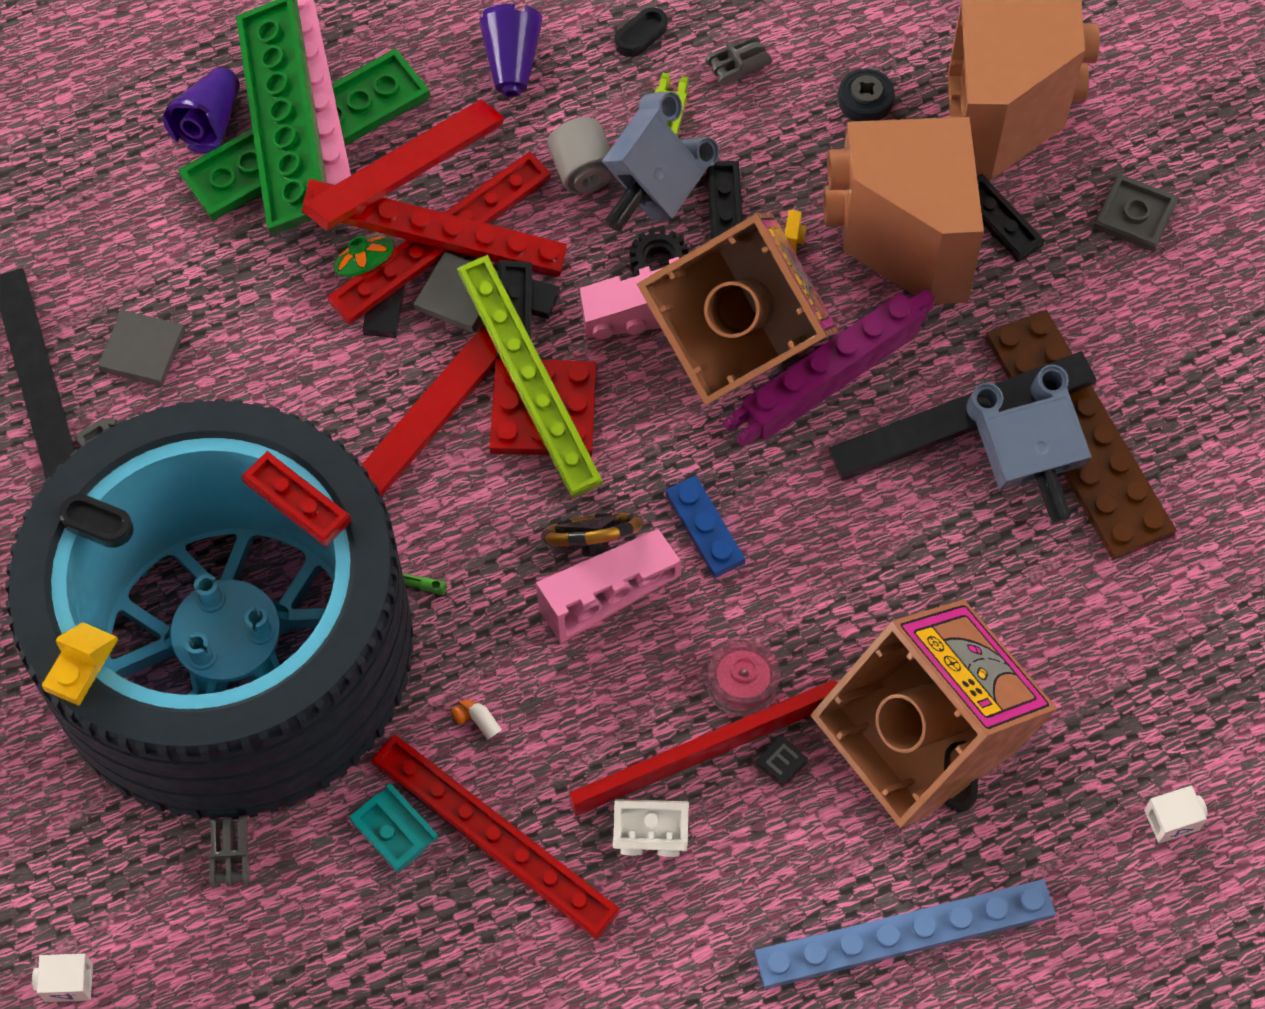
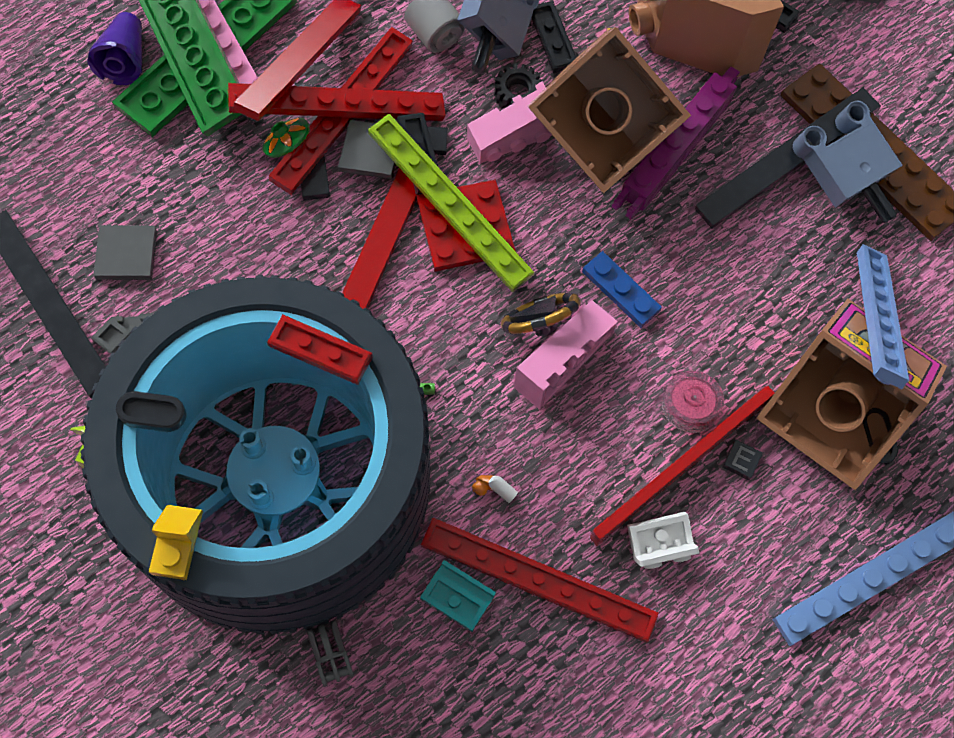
camera: 20 degrees left, 5 degrees up
none -> medium blue plate [857,244,909,389]

